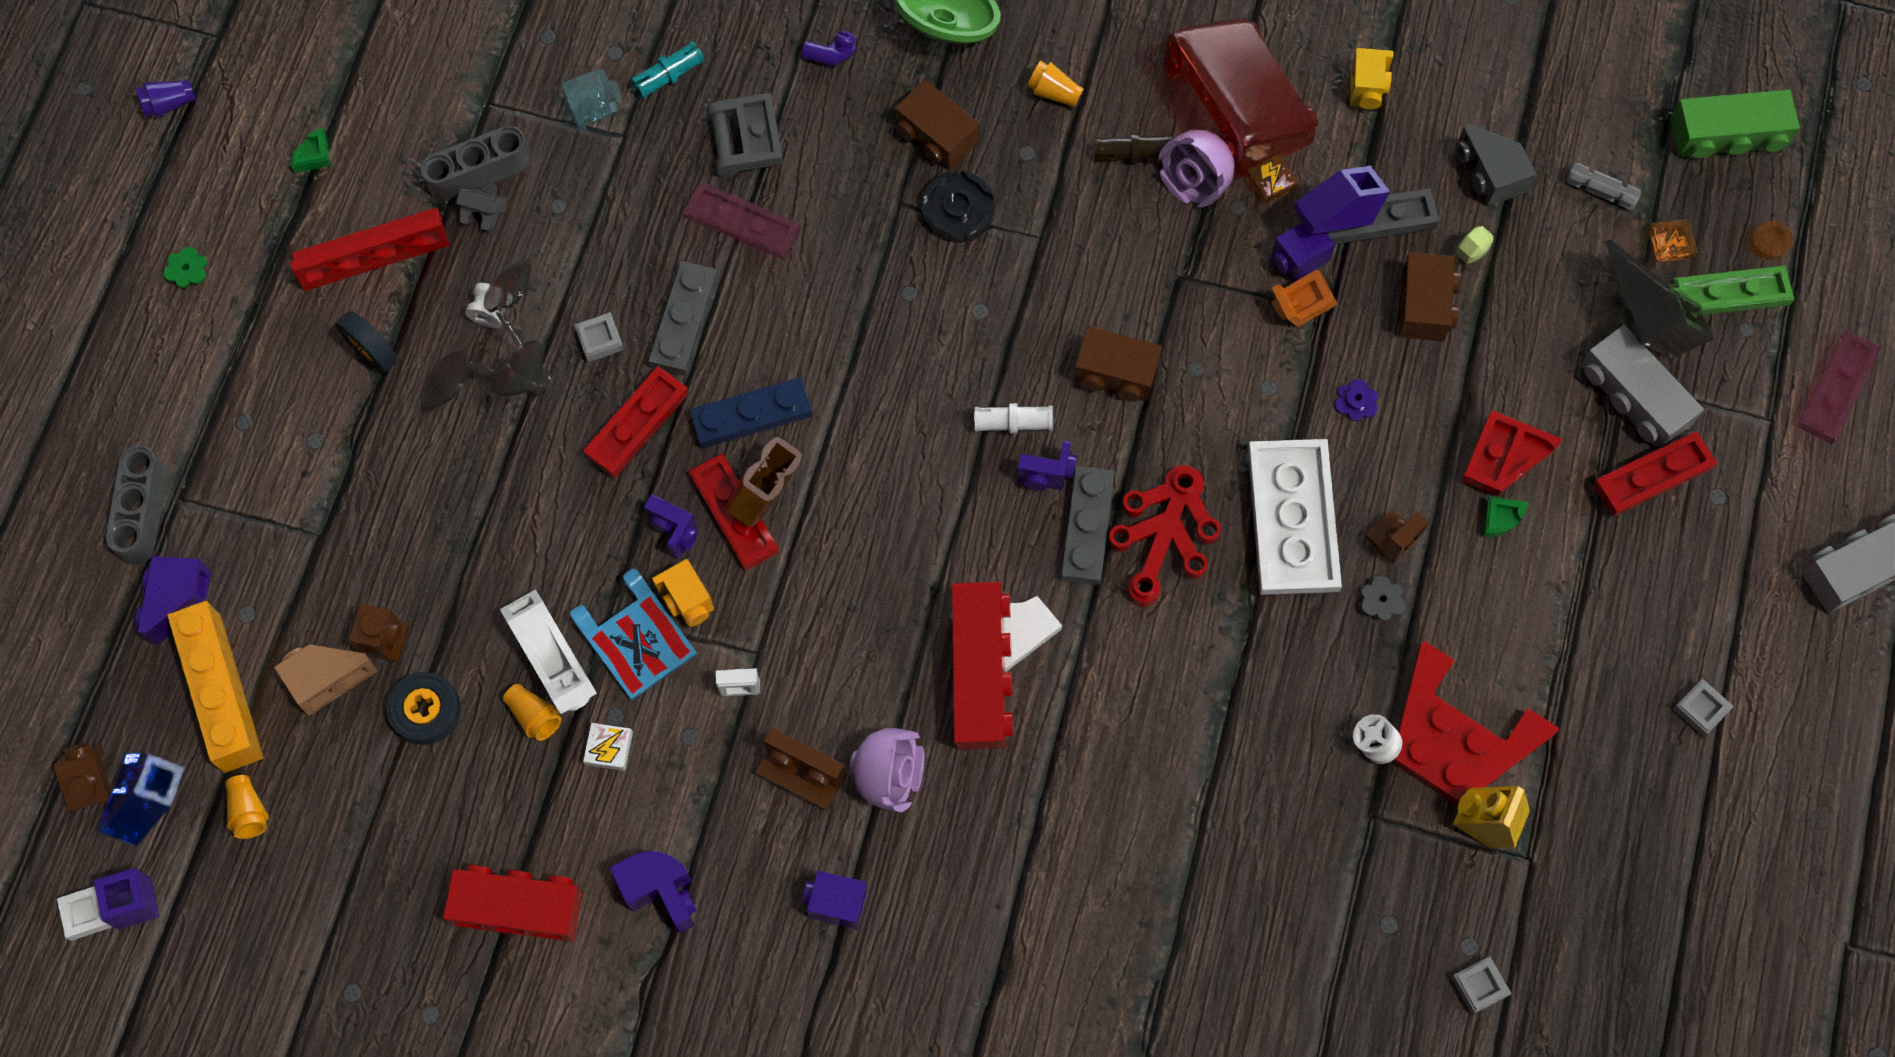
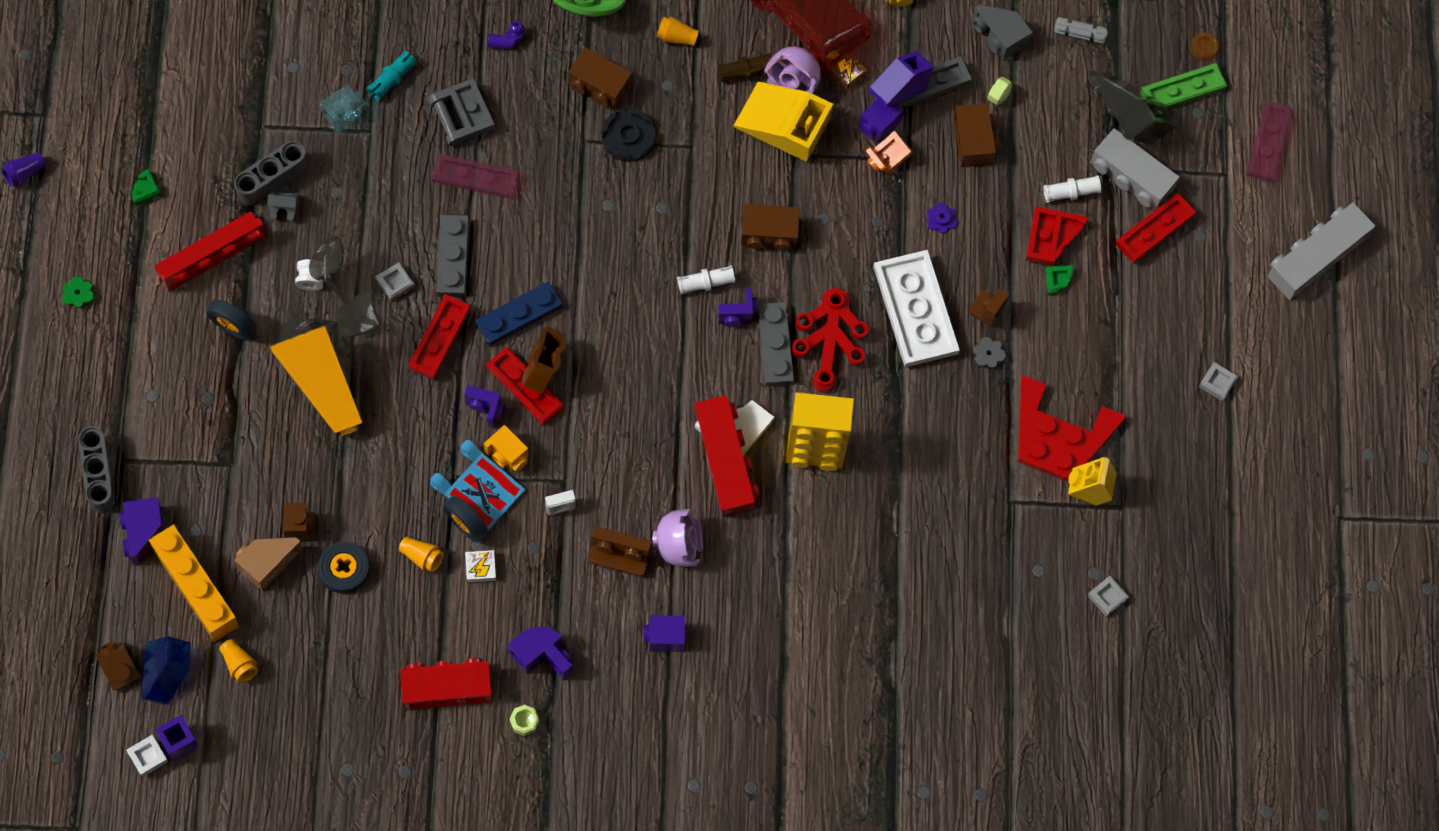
camera: 20 degrees left, 0 degrees up
white arch [500,590,597,714] -> none
white wheel [1353,714,1402,764] -> none
clear orange tile [1648,218,1698,263] -> none
none -> light orange slope [270,326,362,436]
none -> black bush [443,496,488,542]
none -> yellowish green tile [510,705,539,736]
none -> yellow slope [733,82,833,162]
none -> yellow brick [786,392,854,471]
none -> white pin [1043,175,1101,203]

